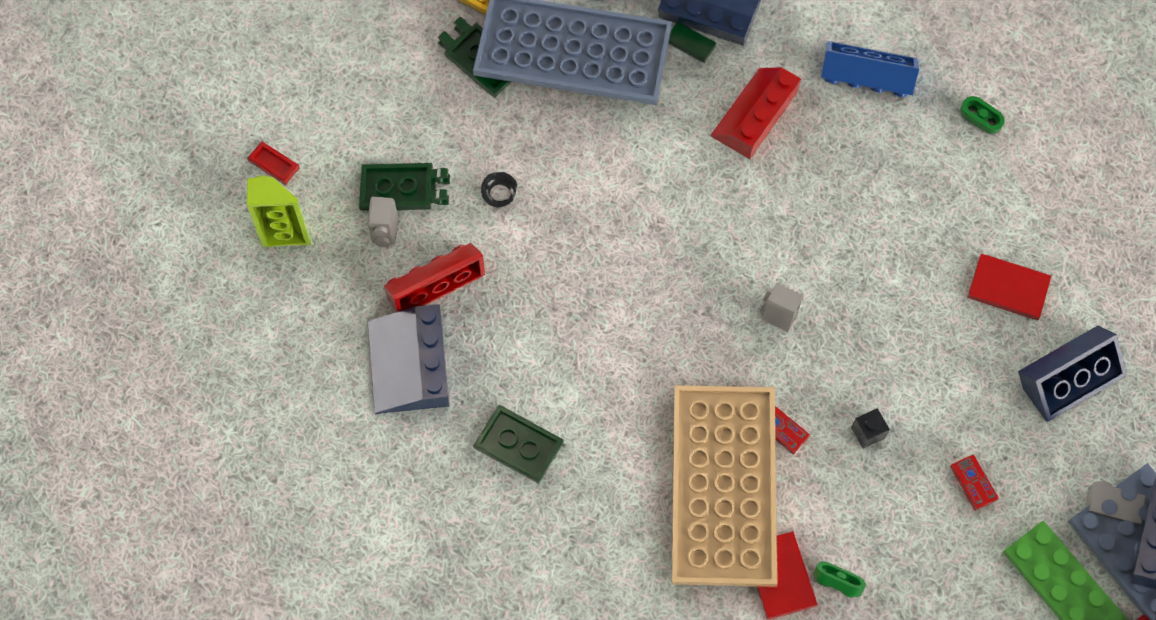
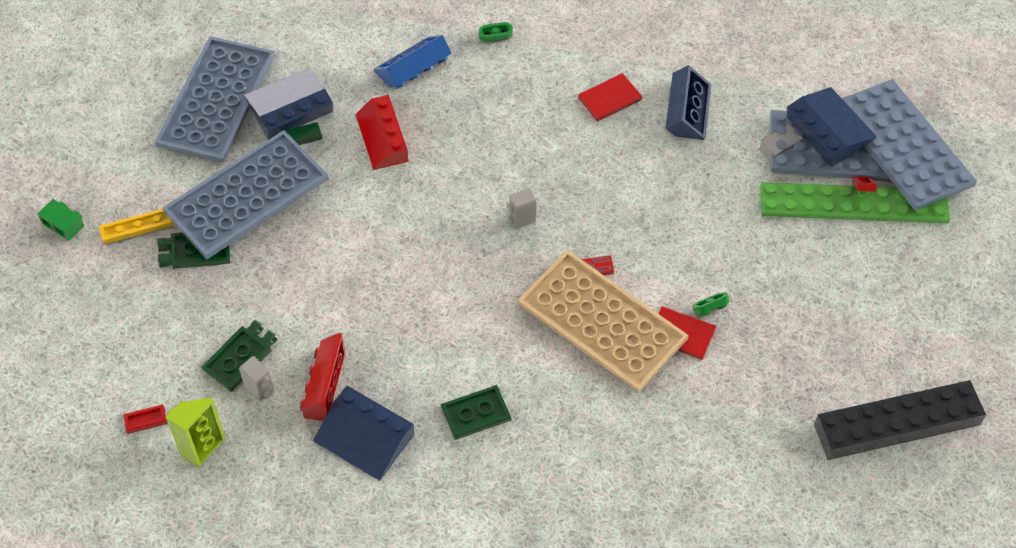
camera: 50 degrees left, 10 degrees down
black piece [481,172,518,208] -> none
black brick [851,408,890,449] -> none
red tile [950,454,999,511] -> none

